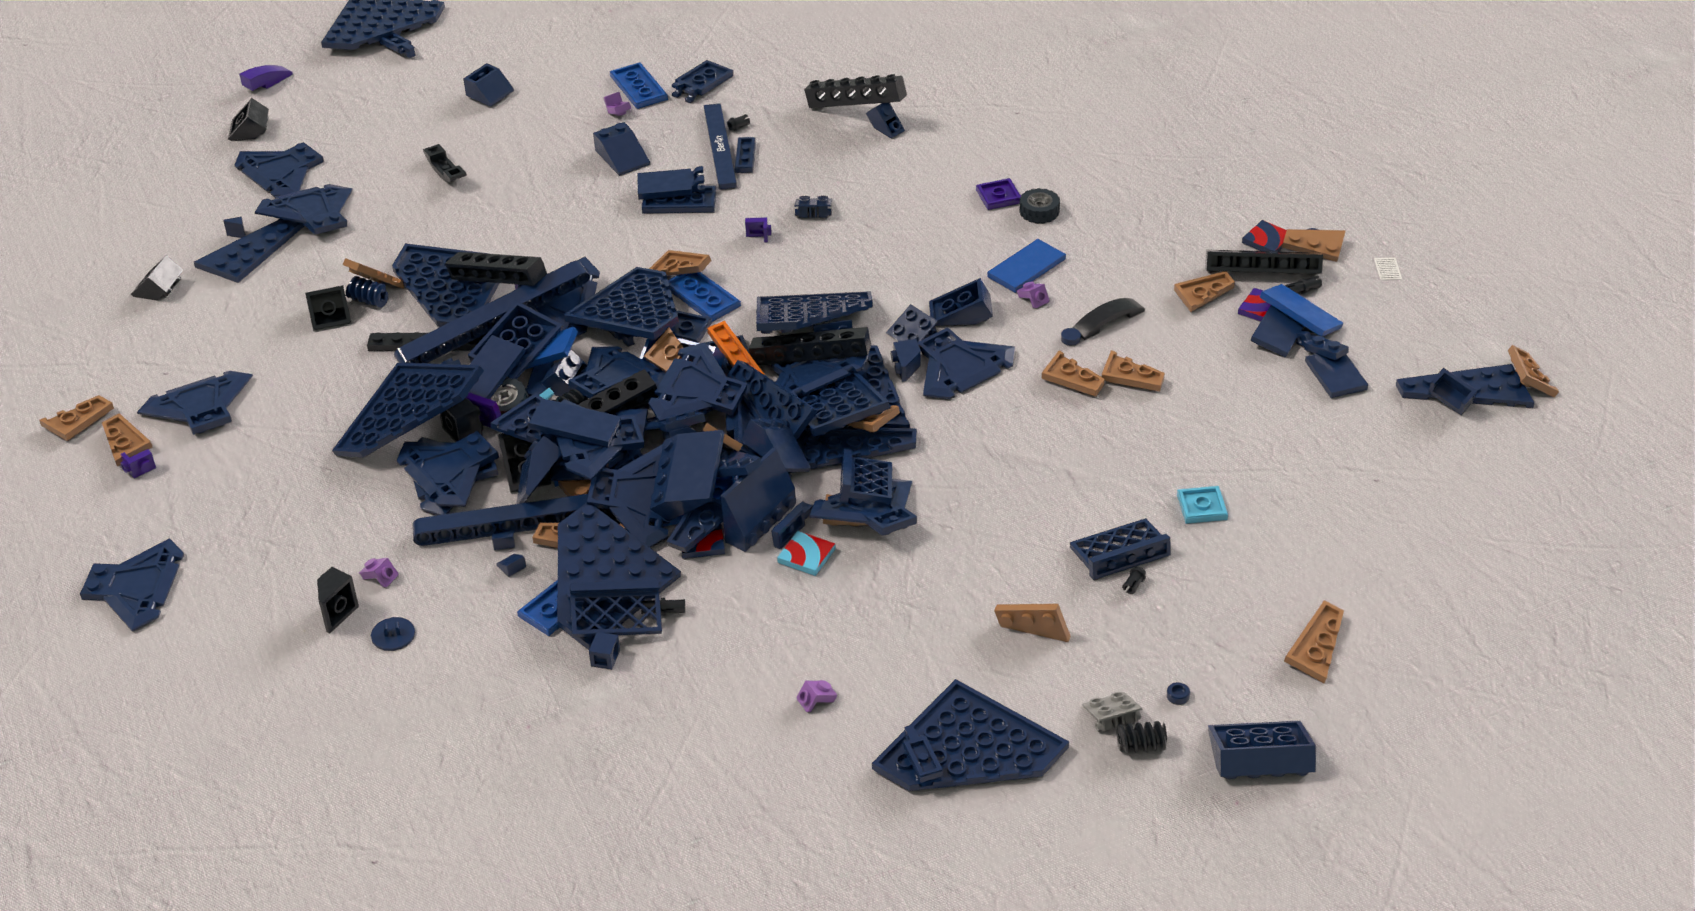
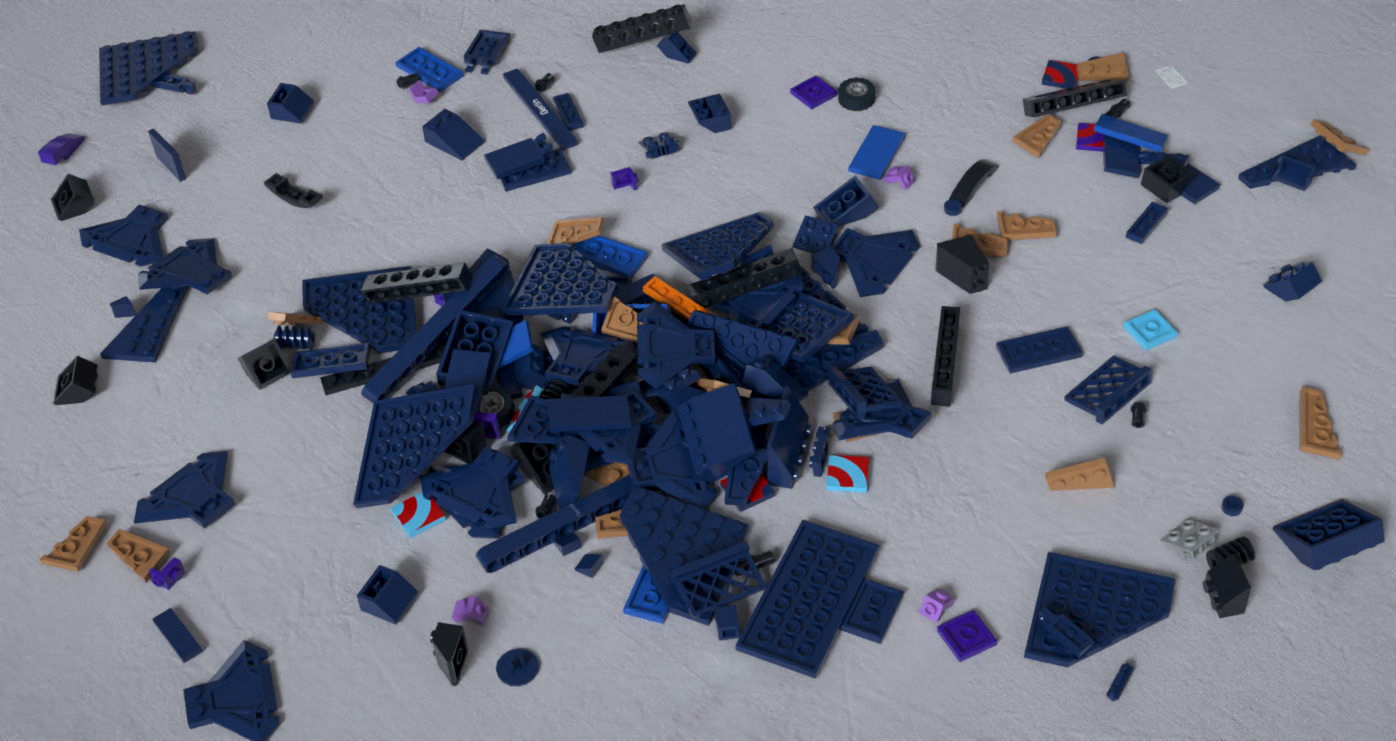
camera: 20 degrees left, 5 degrees up
none -> dark blue tile [148,129,186,182]
none -> dark blue tile [152,608,203,663]
none -> dark blue tile [291,343,371,379]
none -> dark blue slope [357,565,419,625]
none -> tile [390,492,446,538]
none -> black pin [396,73,419,89]
none -> black pin [535,494,556,519]
none -> dark blue tile [615,274,655,304]
none -> dark blue slope [688,94,731,133]
none -> dark blue plate [735,520,880,679]
none -> dark blue tile [841,579,904,644]
none -> black brick [931,306,961,407]
none -> black slope [935,234,989,294]
none -> dark purple tile [937,610,997,662]
none -> dark blue tile [996,326,1082,374]
none -> dark blue axle [1107,663,1134,701]
none -> dark blue plate [1126,202,1168,244]
none -> black slope [1141,155,1195,203]
none -> black slope [1203,554,1251,618]
none -> dark blue slope [1263,261,1322,302]

